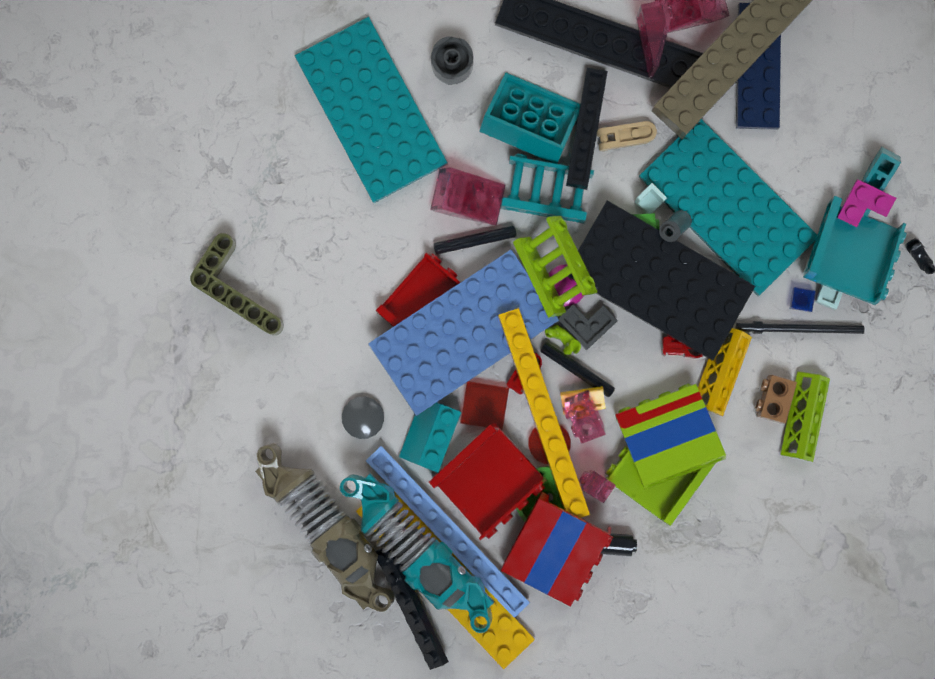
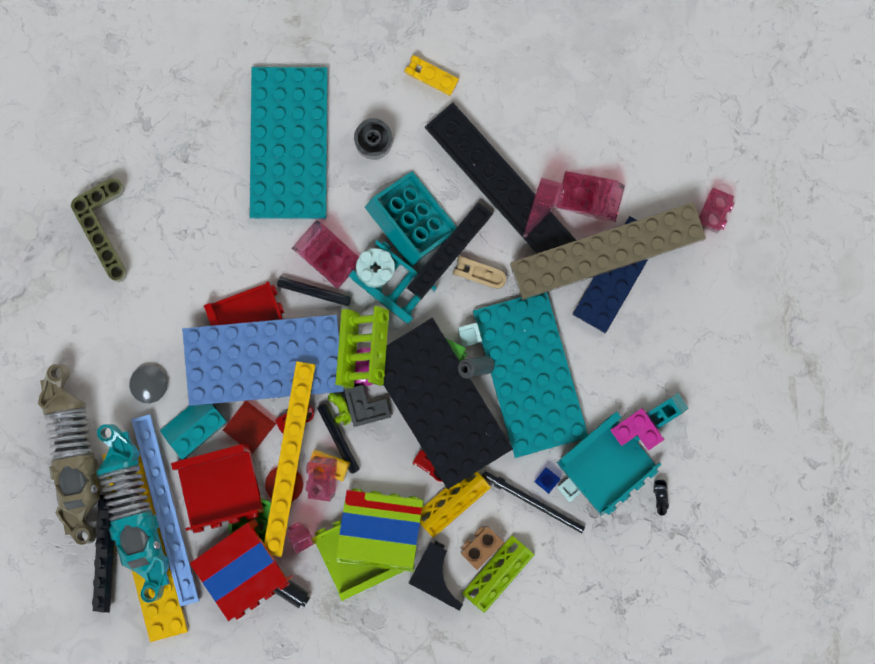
camera: 25 degrees right, 0 degrees up
none -> light aqua plate [356,248,395,288]
none -> black arch [408,540,463,611]

